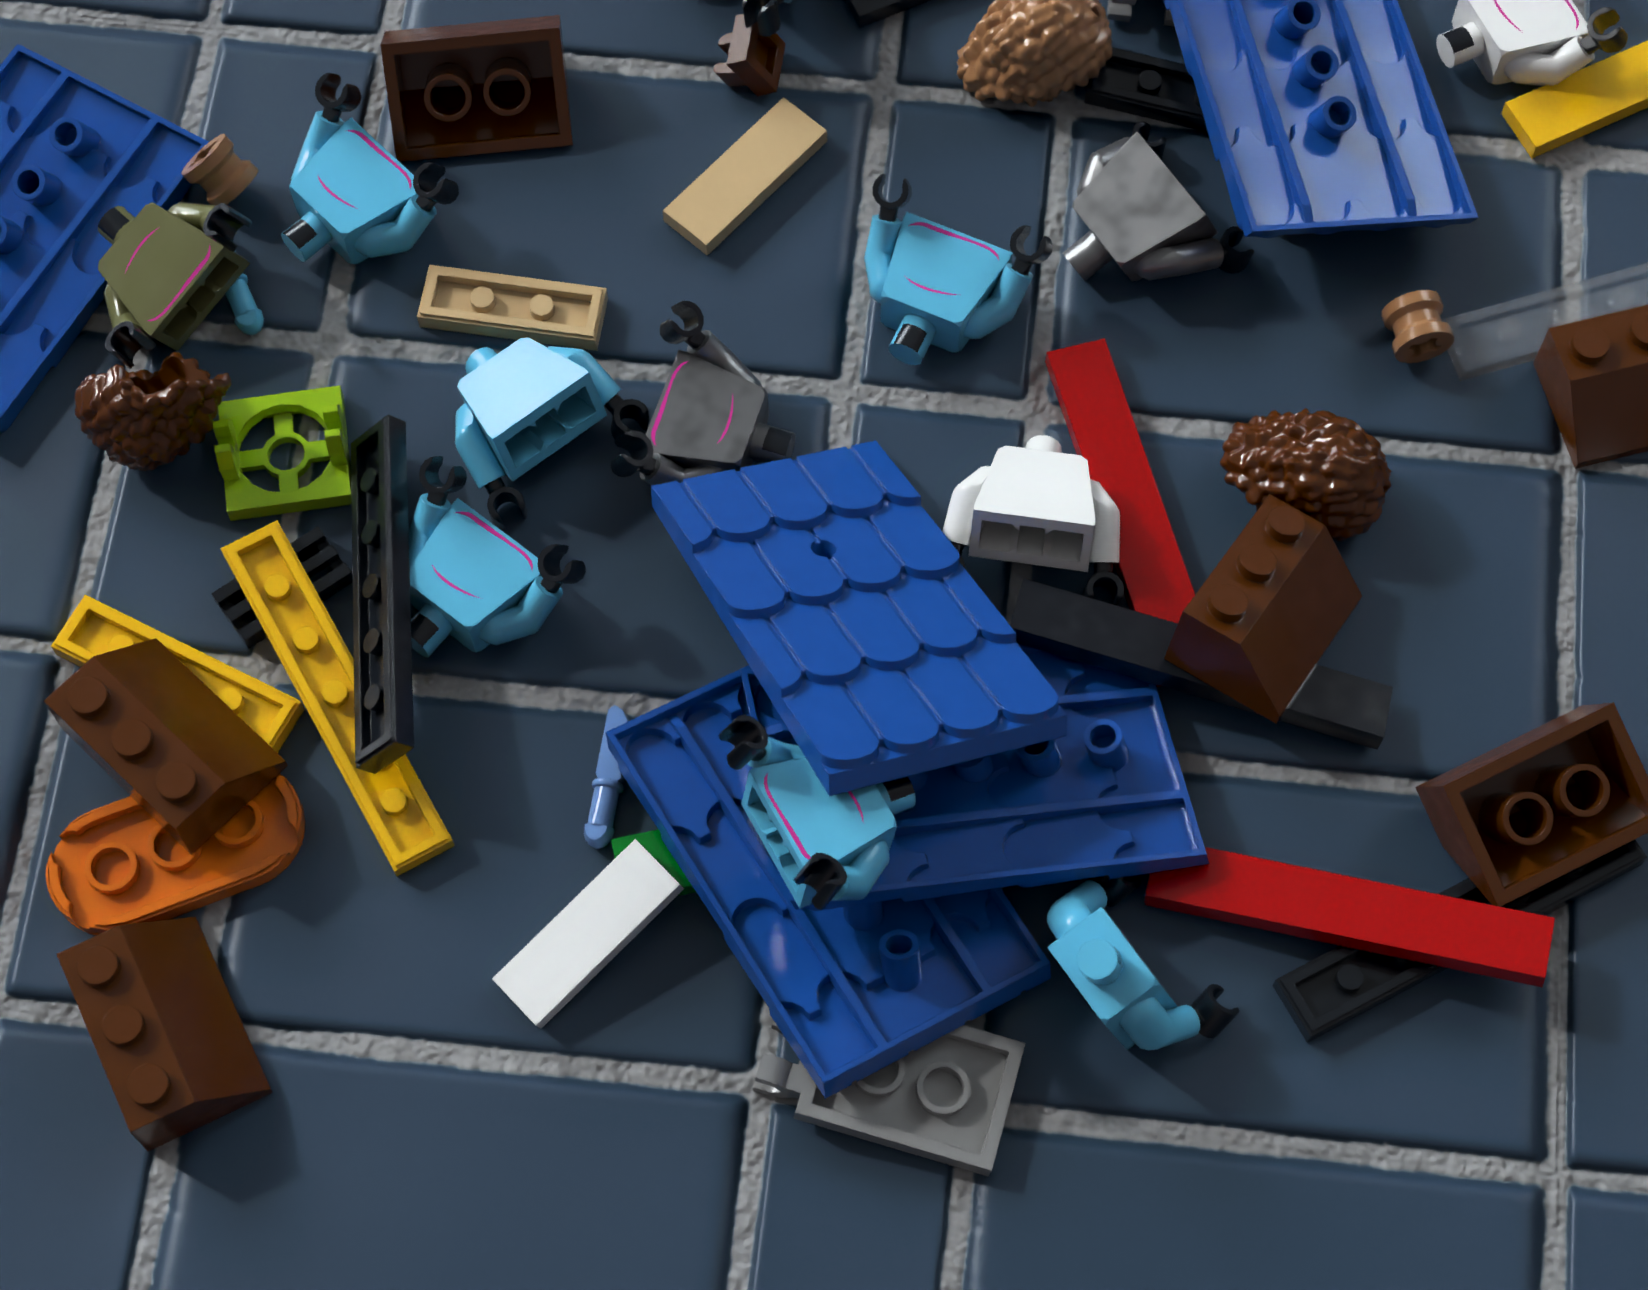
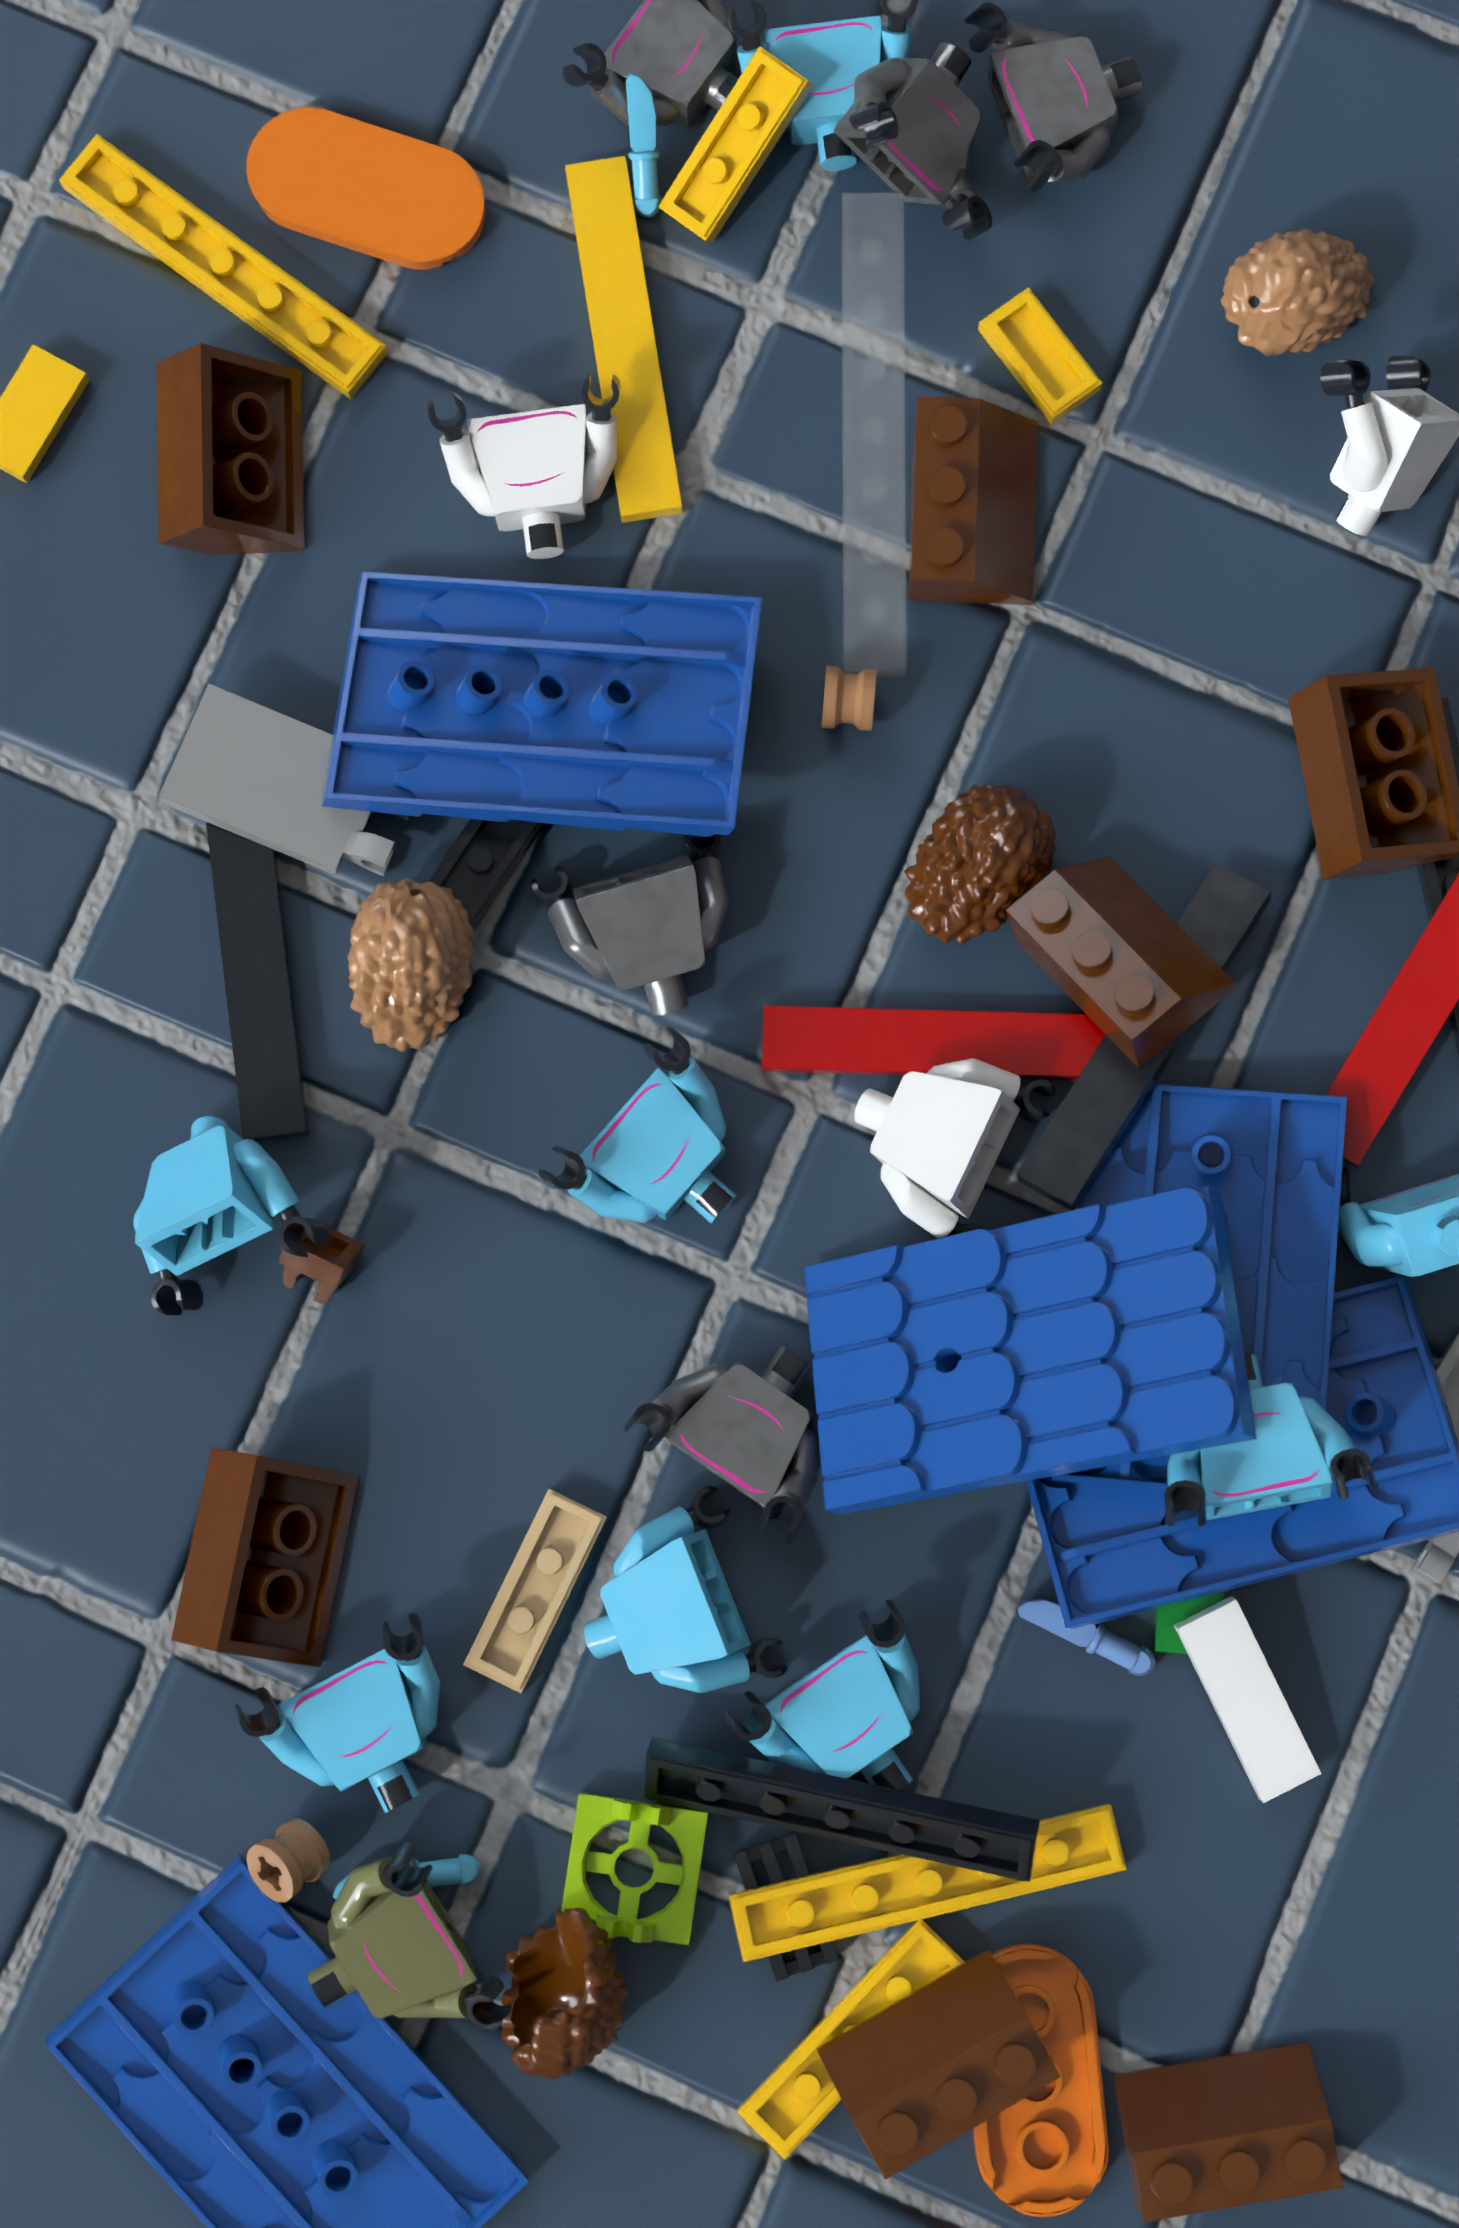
camera: 70 degrees left, 15 degrees up
tan tile [663,97,827,256] -> none

